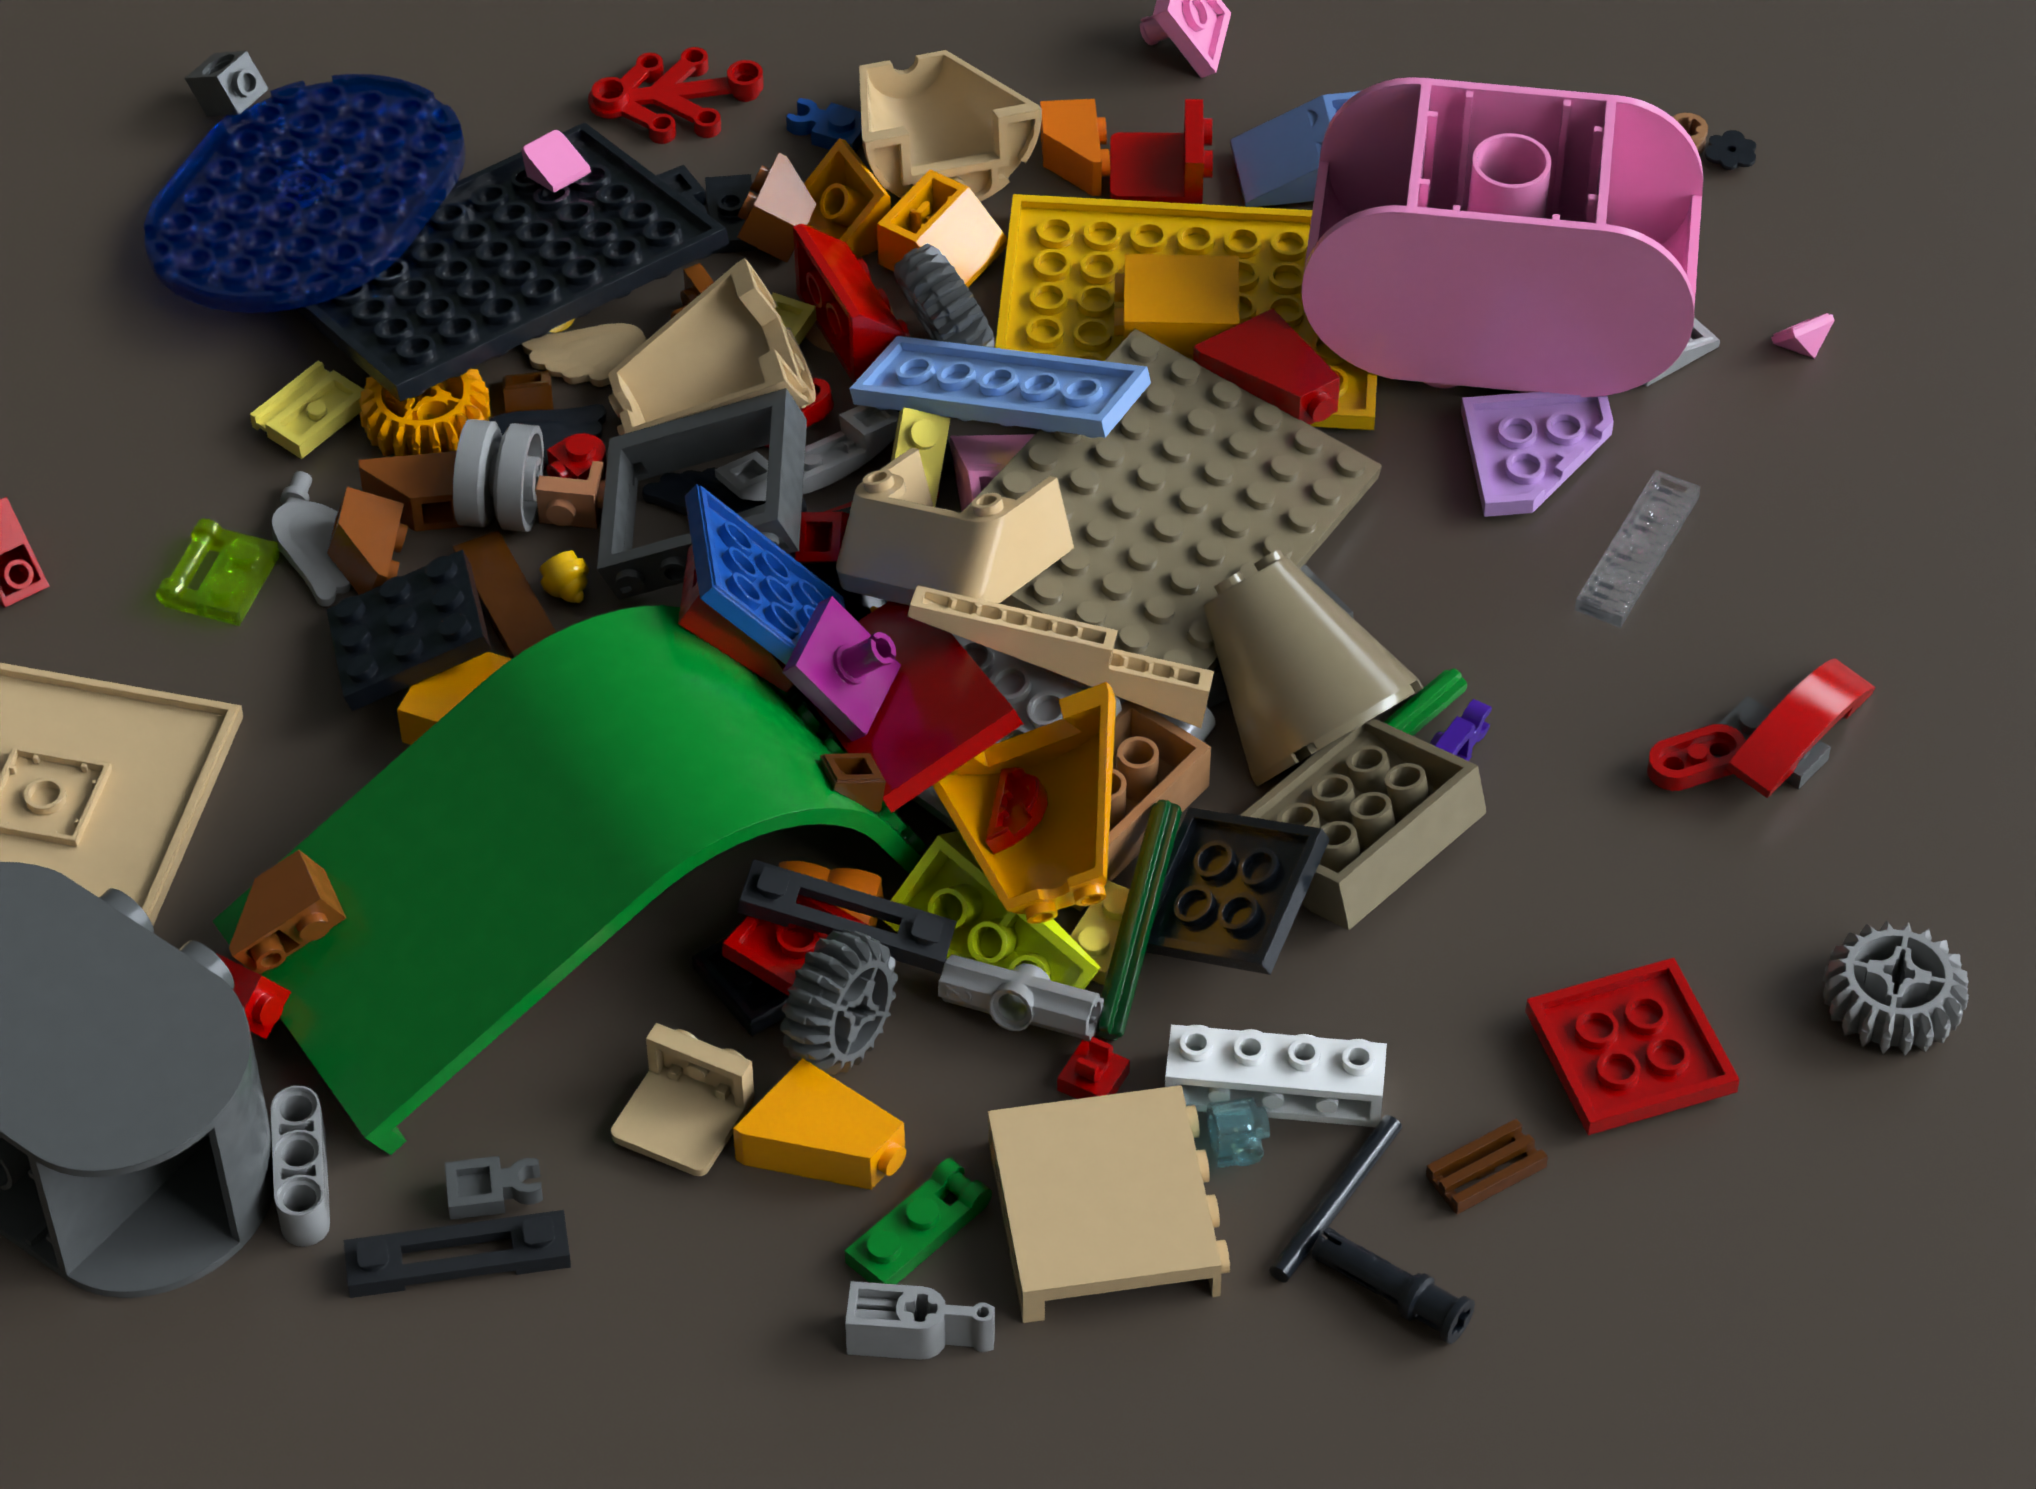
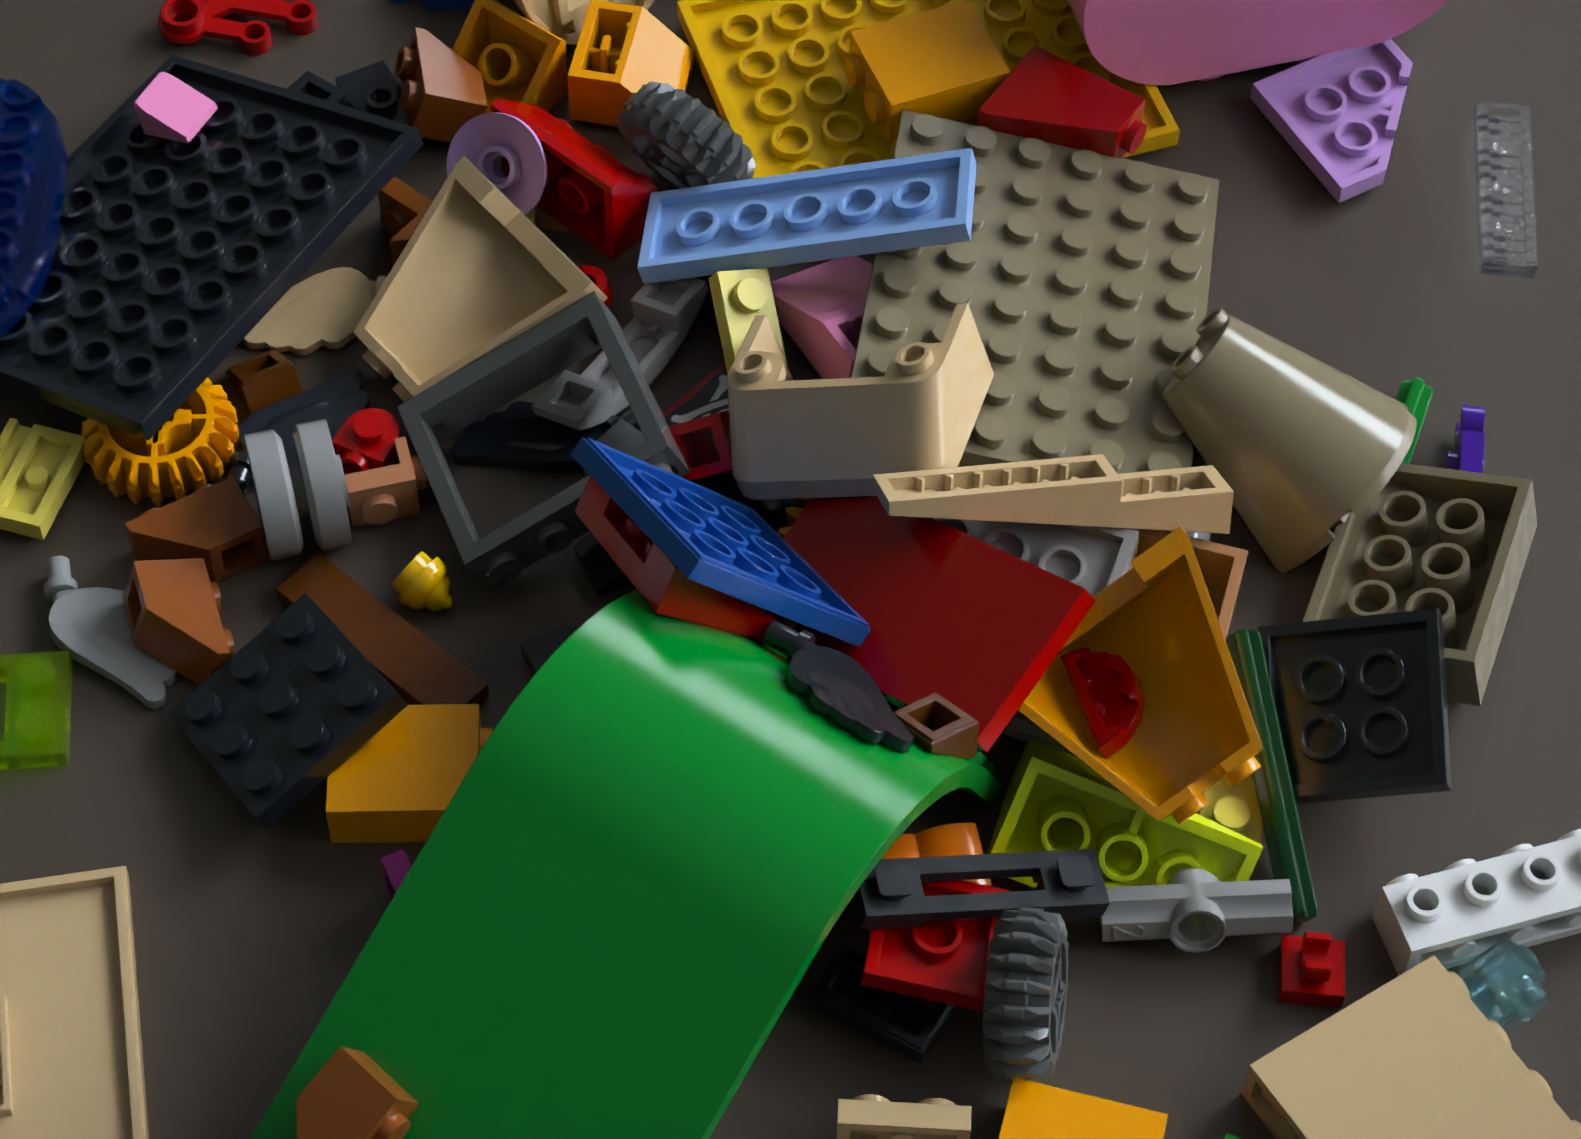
camera: 25 degrees left, 5 degrees up
magenta tile [782,596,901,742] -> none
none -> lavender dish [447,112,547,215]
none -> black animal [763,620,914,753]

